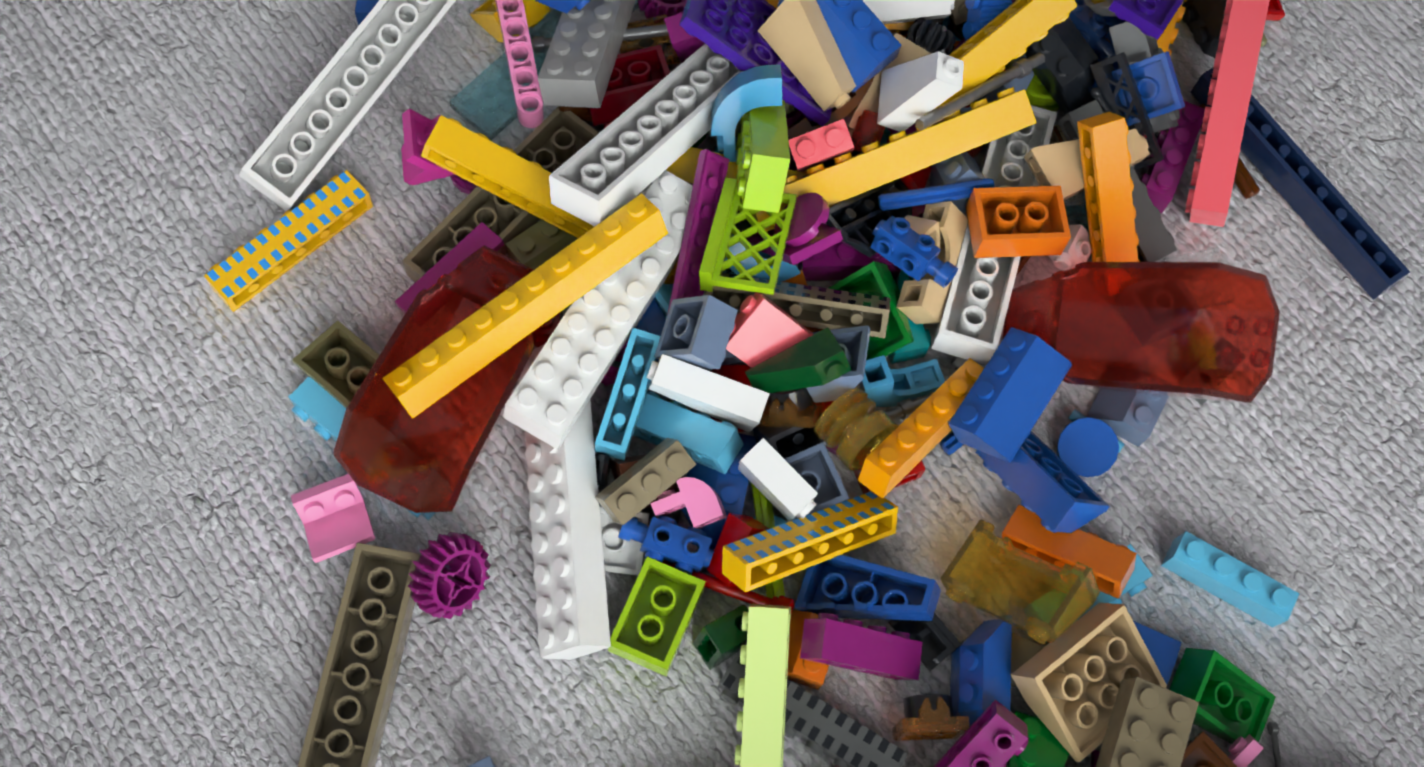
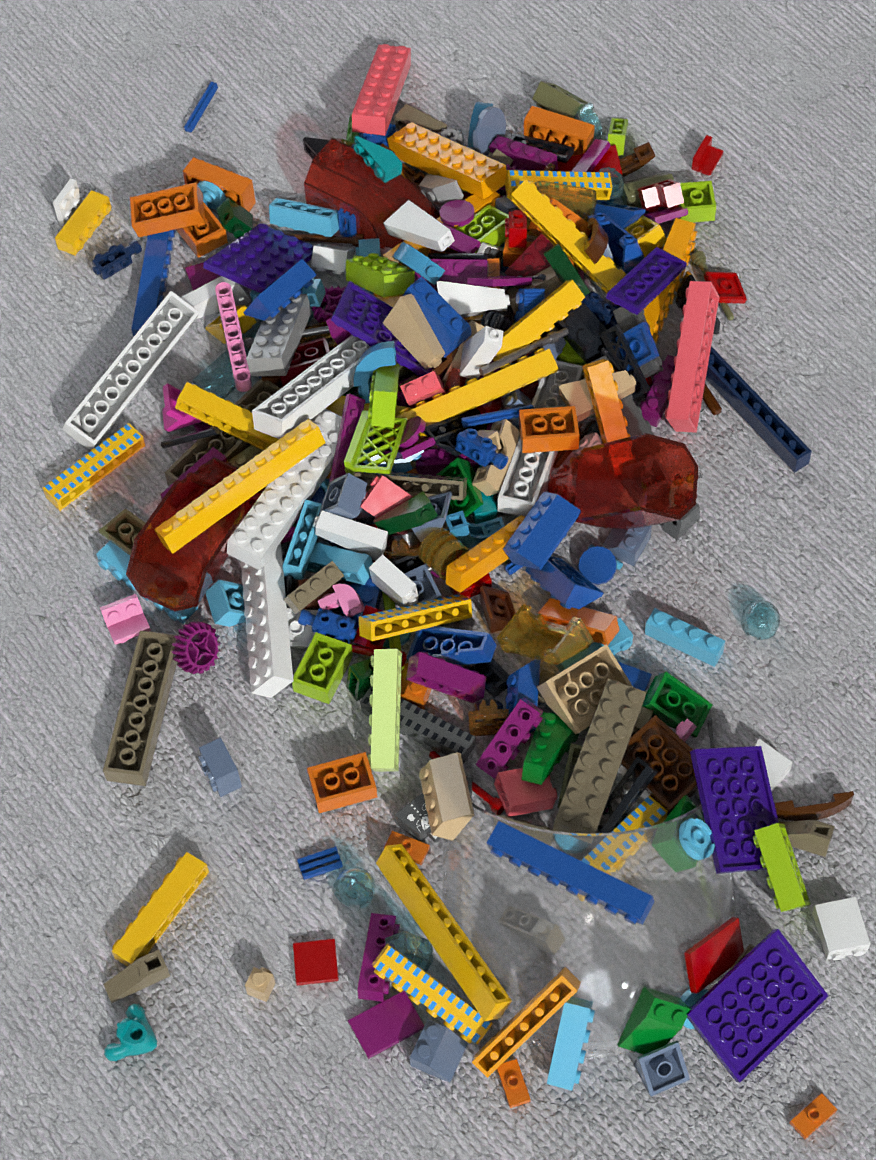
camera: 10 degrees right, 10 degrees down
none -> black bar [161,427,220,449]
none -> medium azure slope [205,580,246,627]
none -> copper slope [480,585,520,633]
none -> clear light blue cylinder [741,600,780,640]

